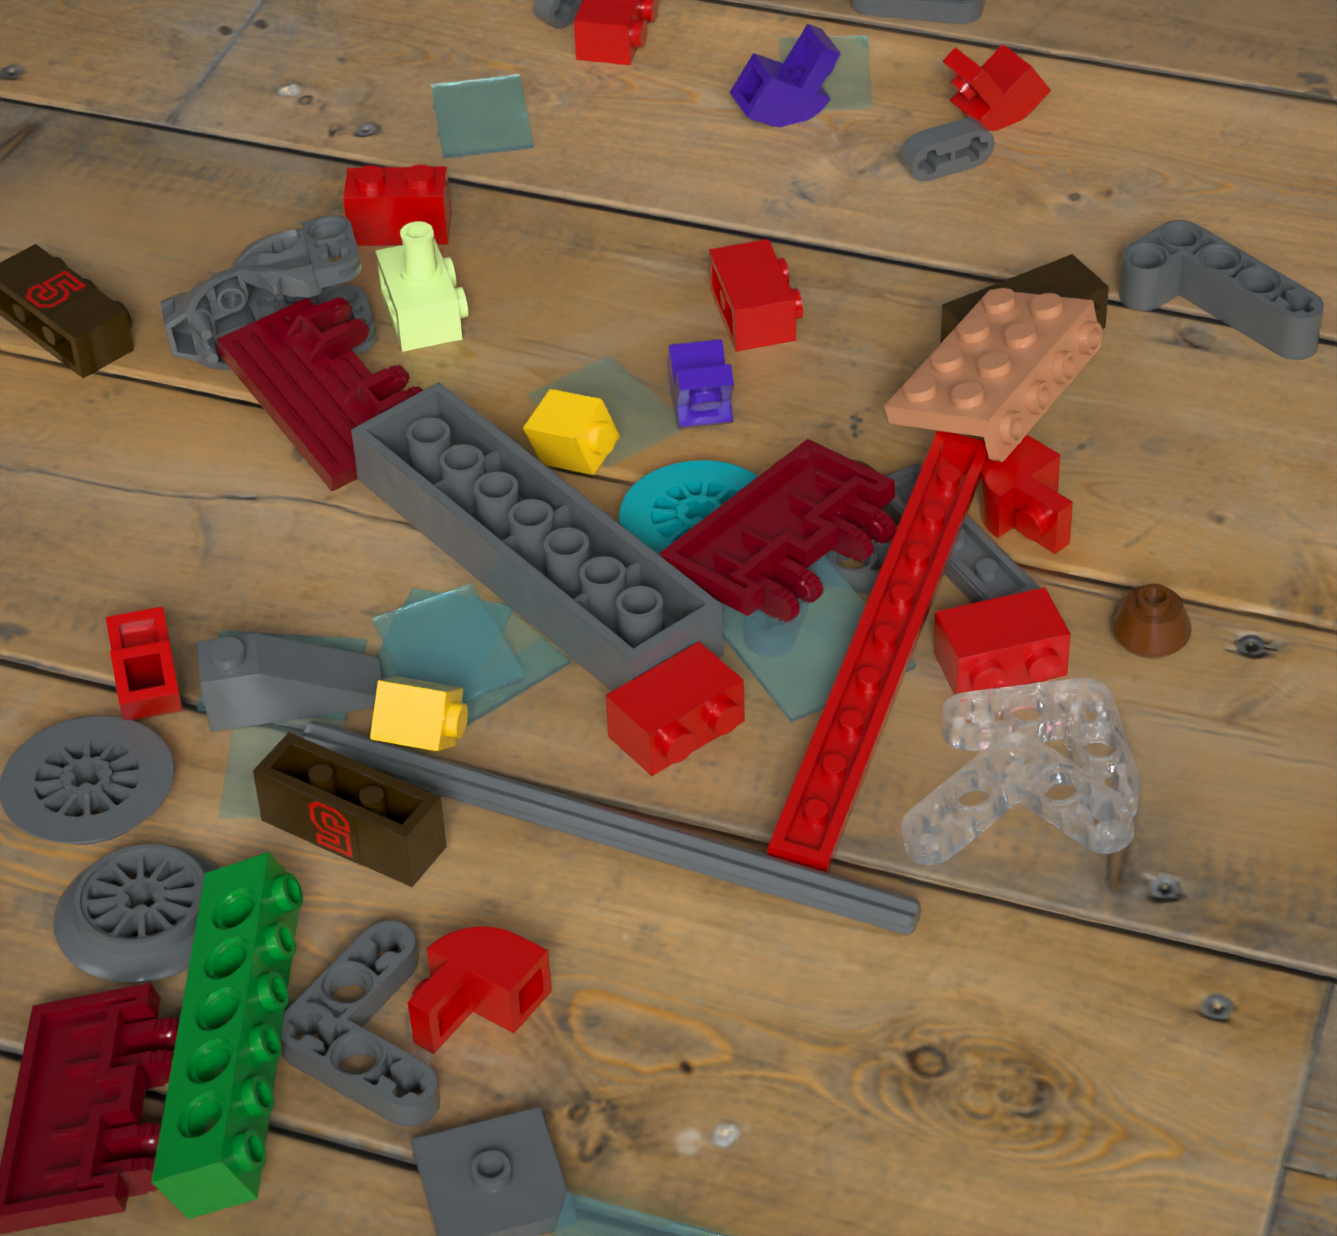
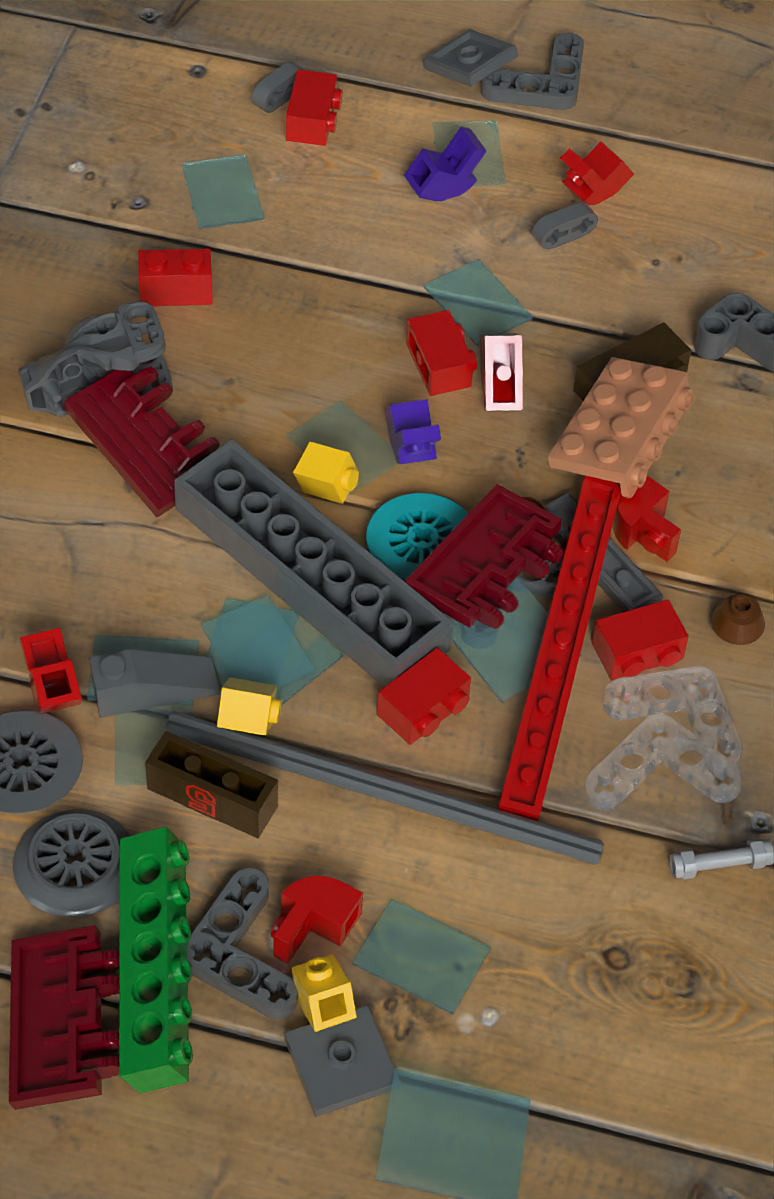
camera: 10 degrees left, 10 degrees up
yellowish green brick [375,222,468,352] -> none
none -> yellow brick [291,954,357,1032]
none -> clear light blue window [353,899,491,1014]
none -> clear light blue window [424,259,533,346]
none -> slope [480,333,523,411]
none -> light grey bar [669,839,774,880]

